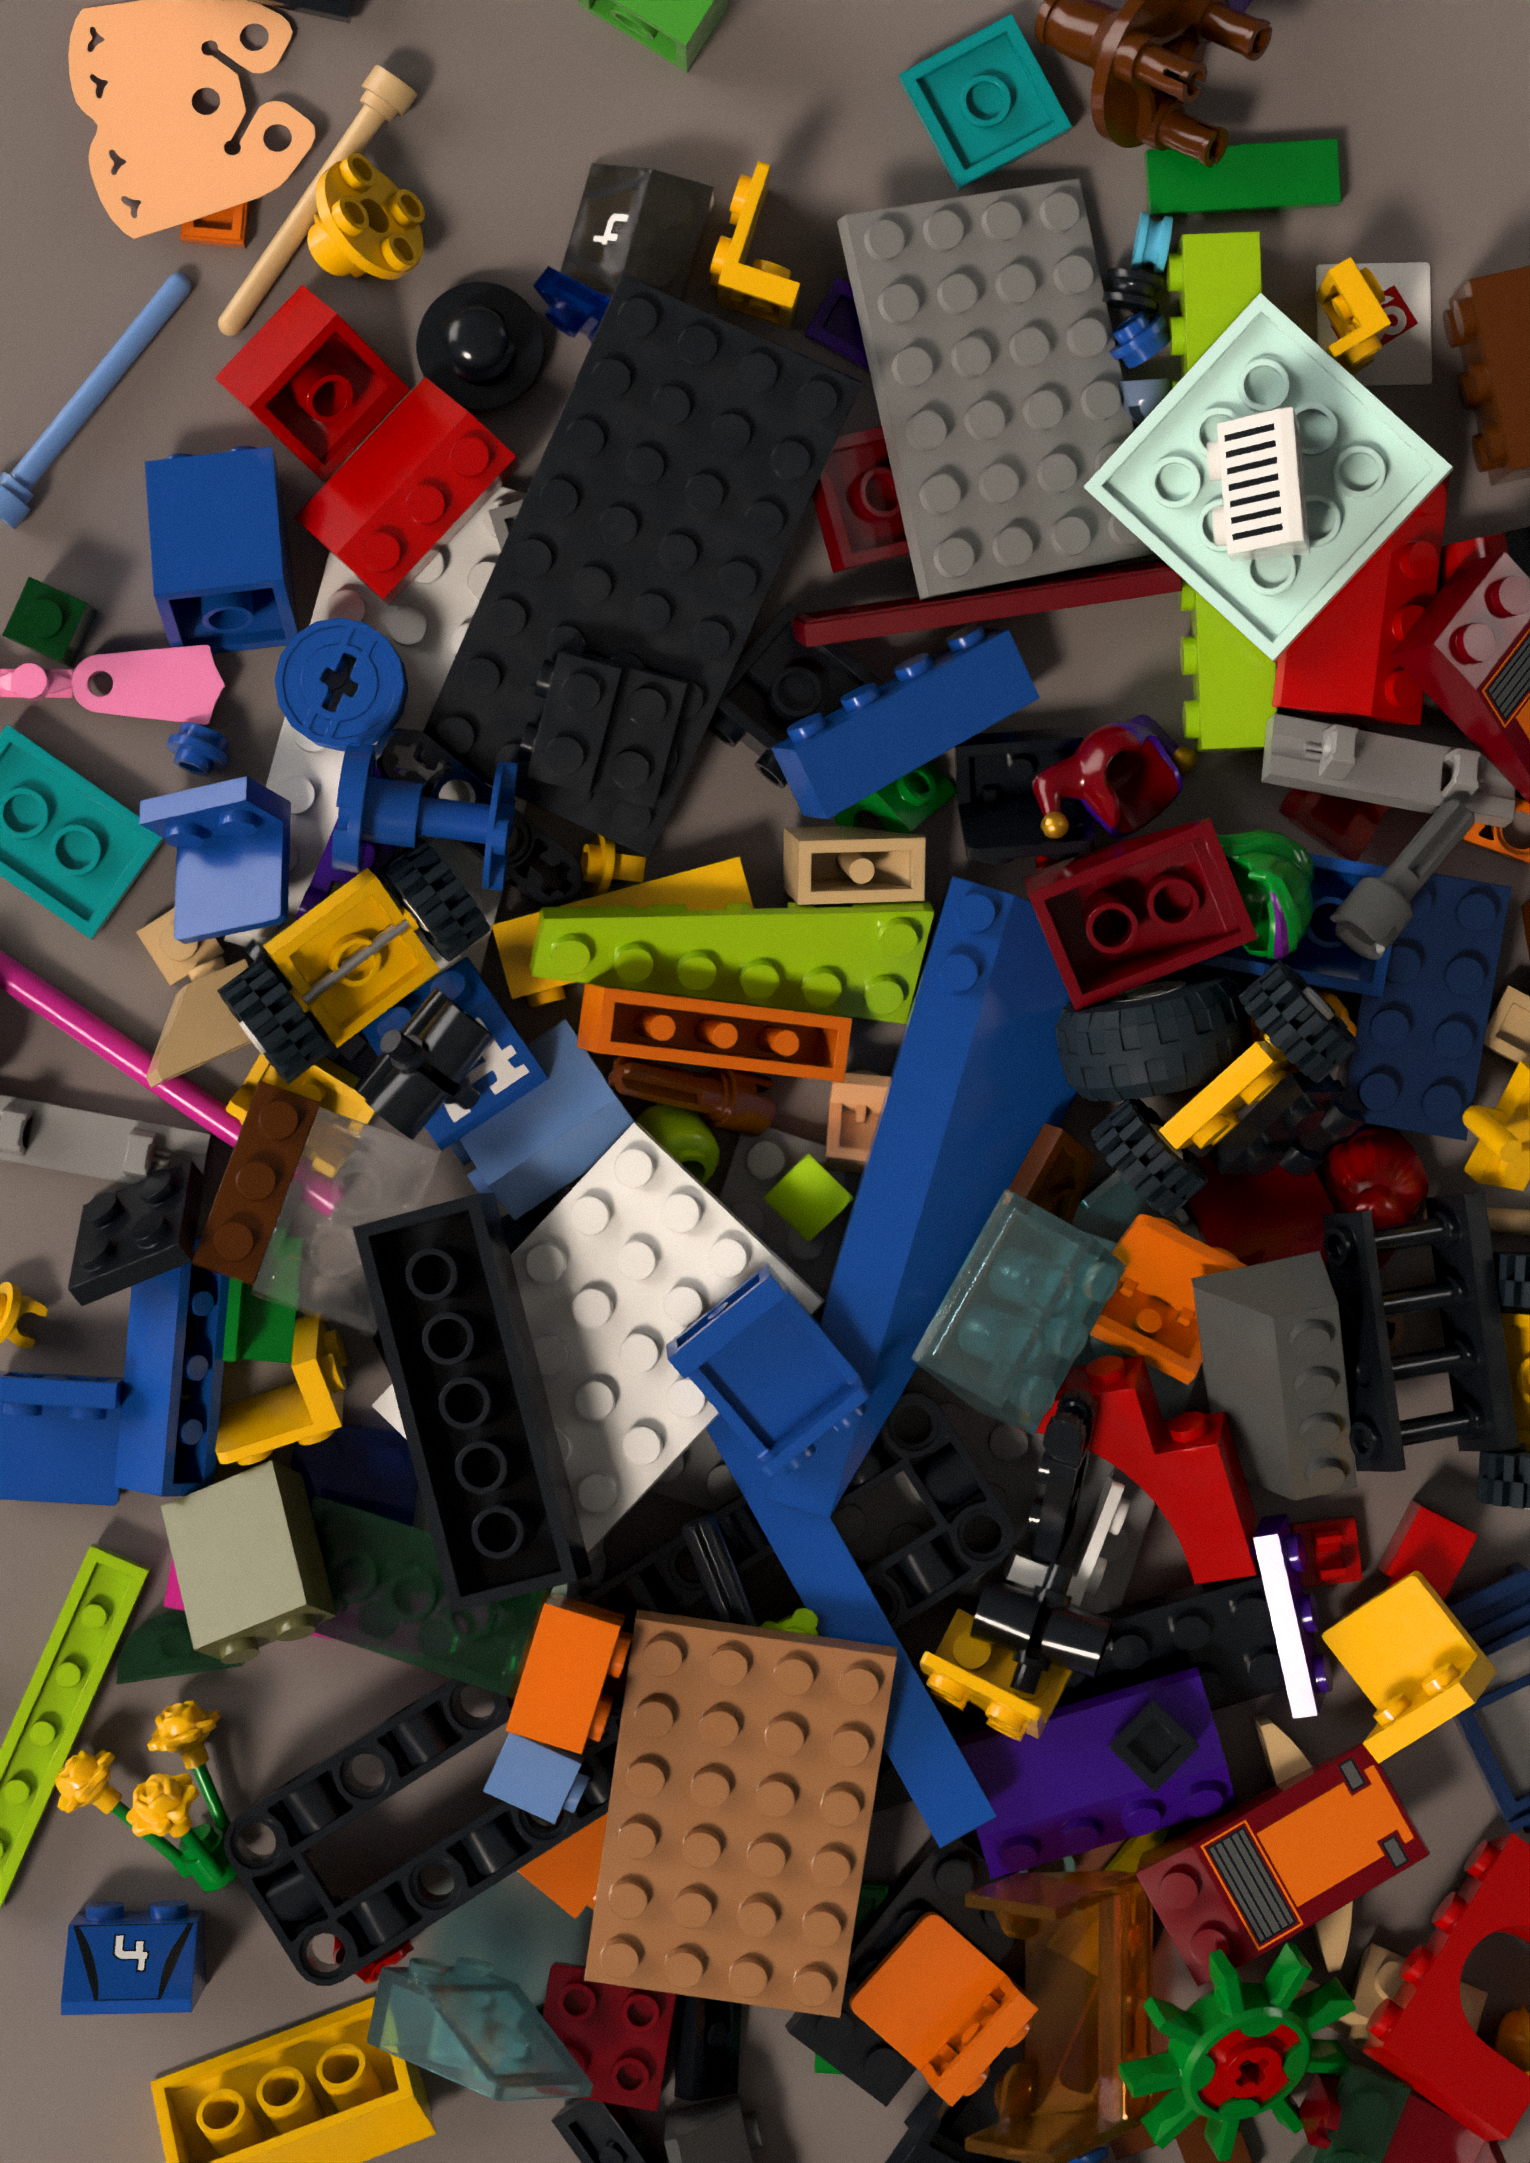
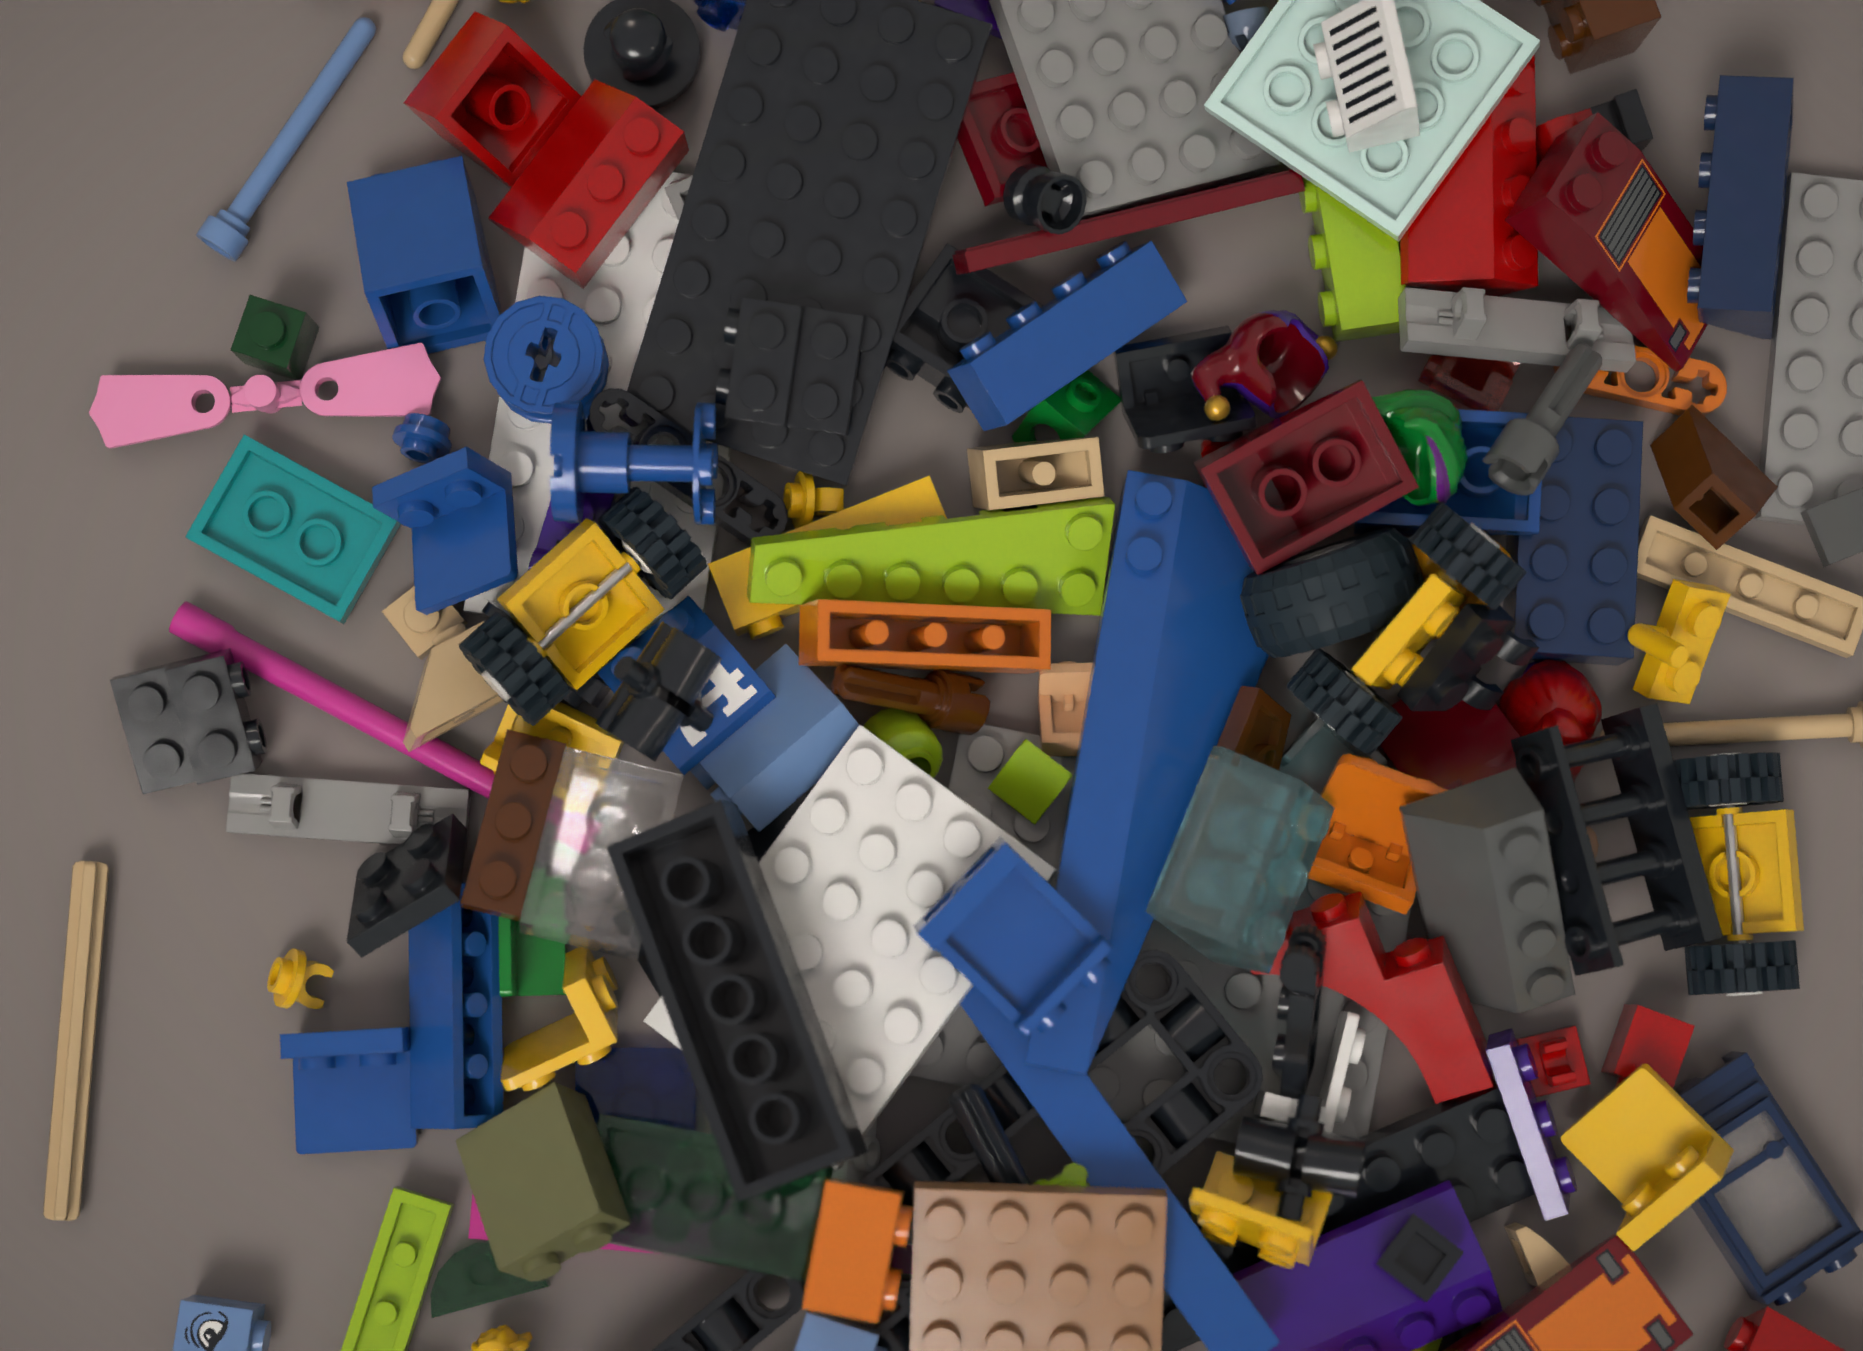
camera: 10 degrees left, 5 degrees down
none -> black wheel [1003,164,1087,234]

